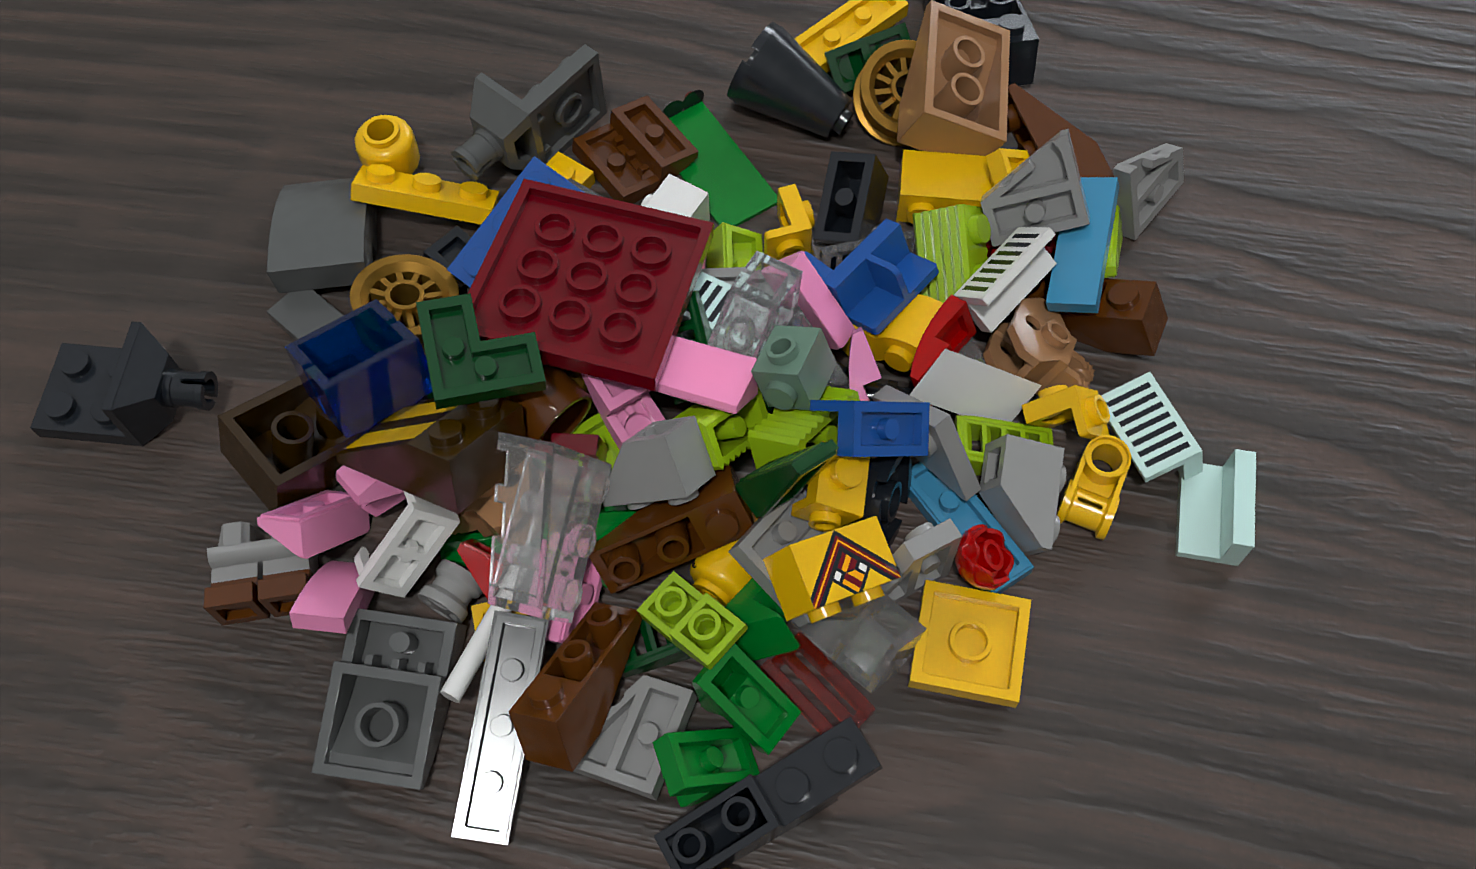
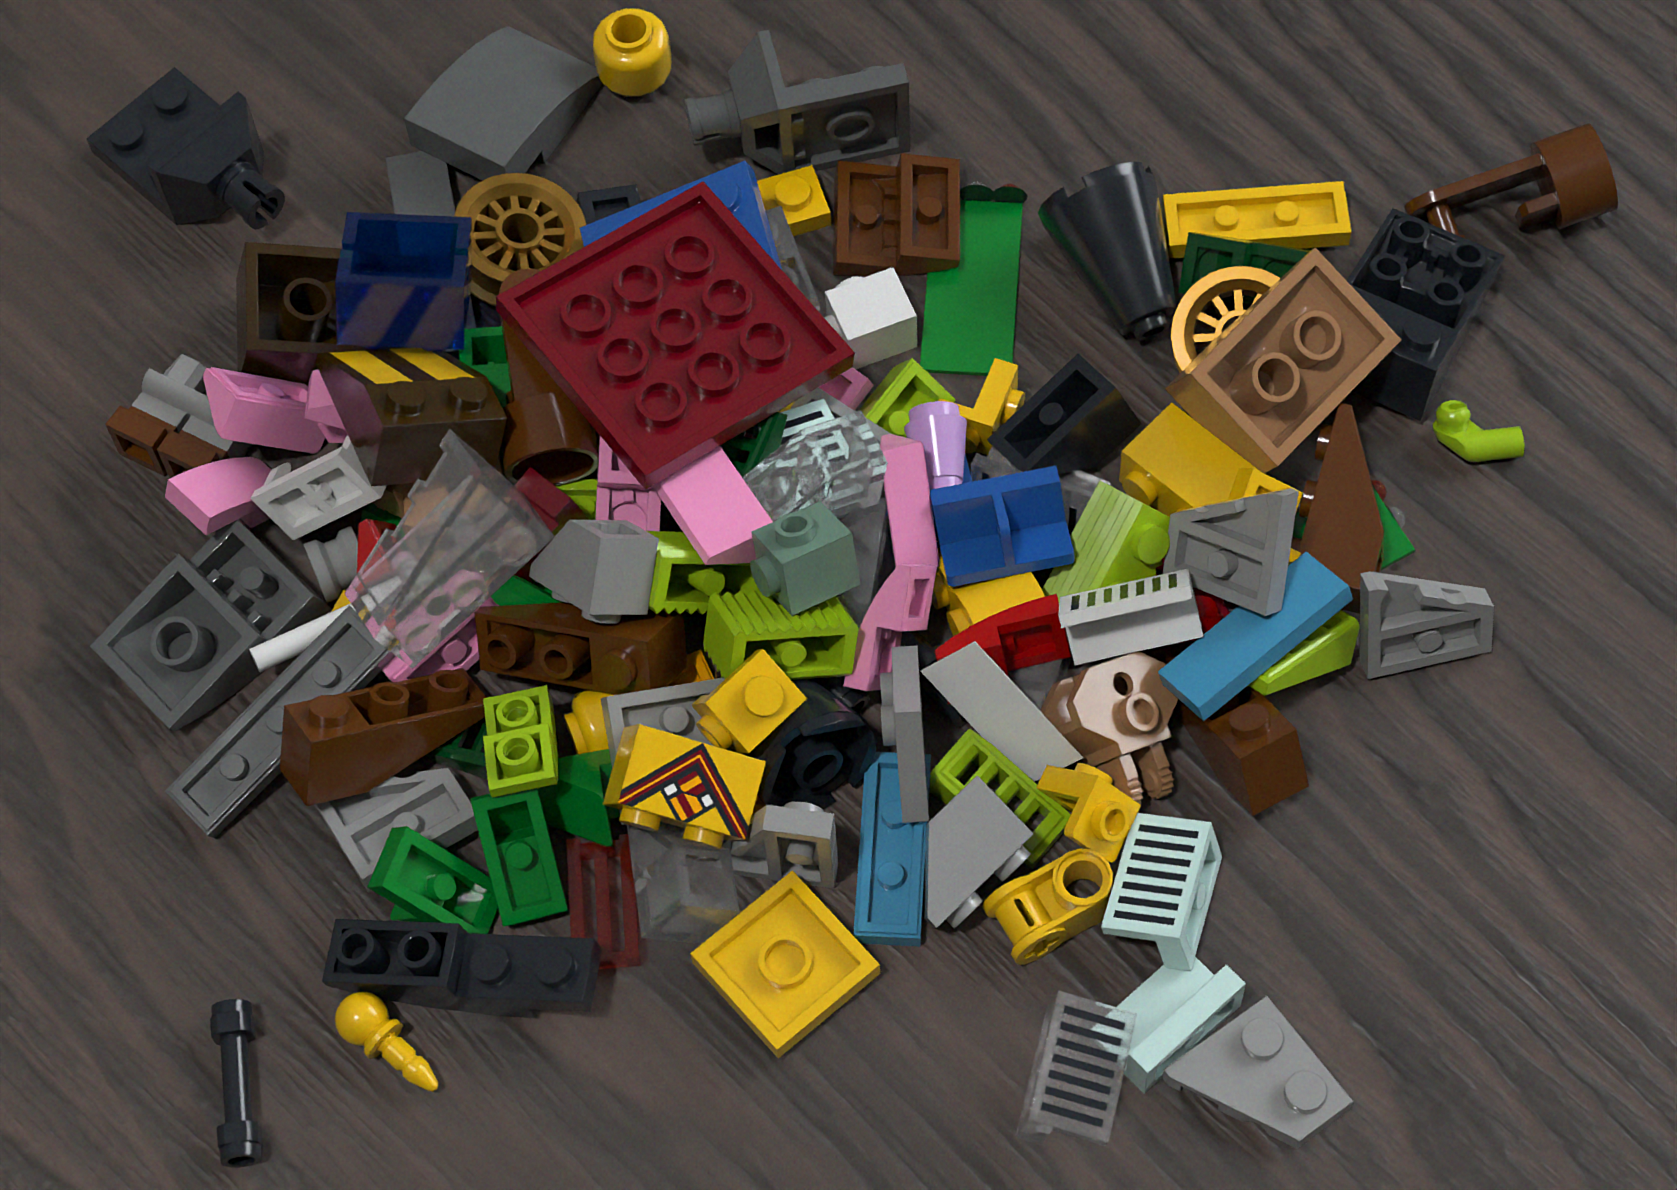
camera: 40 degrees right, 0 degrees up
yellow plate [350,164,499,225] -> none
dark green plate [416,293,546,410] -> none
dark green slope [735,439,839,518] -> none
blue panel [810,400,930,457] -> none
red plate [955,524,1014,591] -> none
none -> lavender cone [904,401,967,498]
none -> clear panel [1016,991,1137,1146]
none -> light grey wing [1162,996,1353,1149]
none -> lime arm [1433,400,1524,462]

